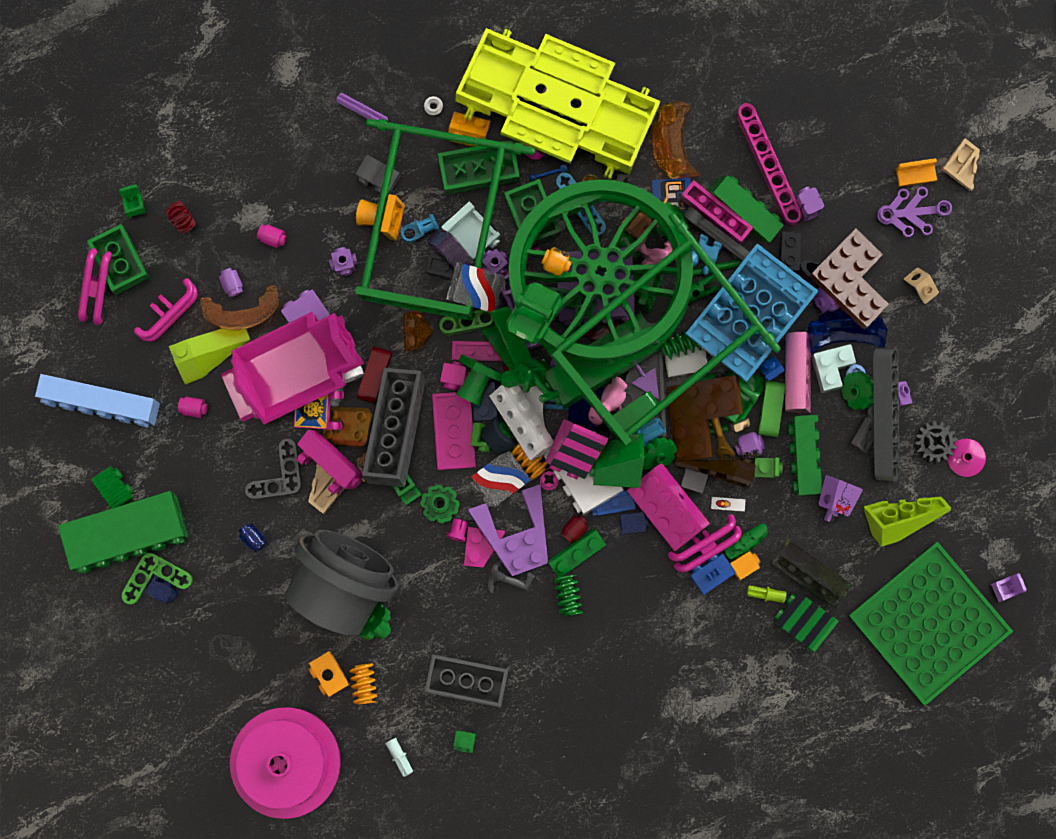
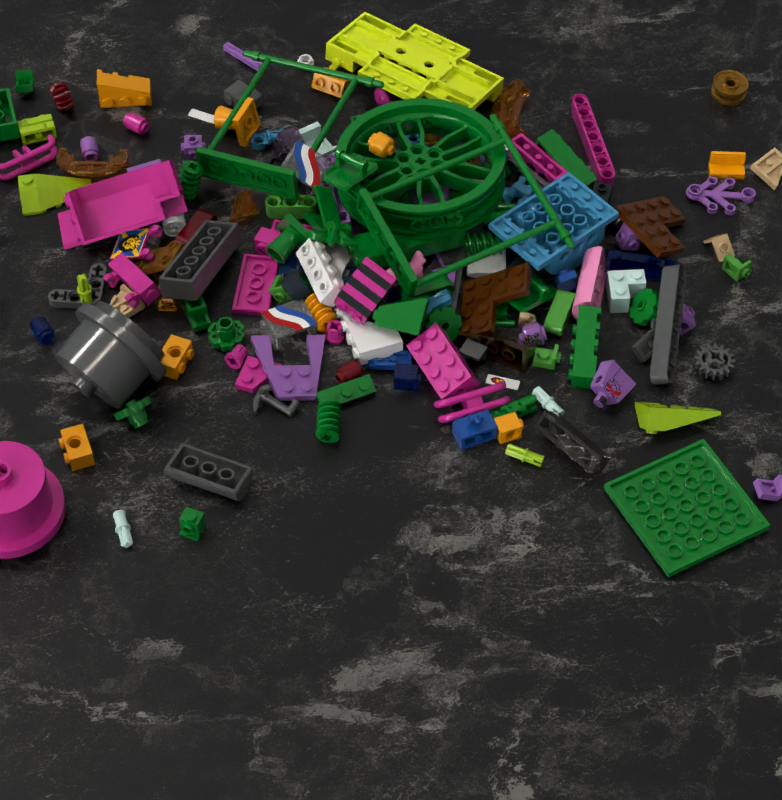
camera: 10 degrees right, 30 degrees down
dark pink brick [178,397,208,418] -> none
light orange piece [349,663,377,705] -> none
green brick [438,140,520,195] -> none
pearl gold piece [711,418,735,460] -> none
slope [773,592,839,653] -> none
medium lavender brick [796,187,824,222] -> none
dark pink dish [947,439,986,477] -> none
none -> lime brick [17,114,57,146]
none -> lime axle [77,274,93,304]
none -> light orange wedge [97,69,152,108]
none -> light orange brick [161,334,194,380]
none -> green piece [179,160,204,200]
none -> white sticker [188,109,214,124]
none -> light aqua axle [532,386,565,420]
none -> pearl gold wheel [711,70,749,106]
none -> bright green bracket [722,253,753,281]

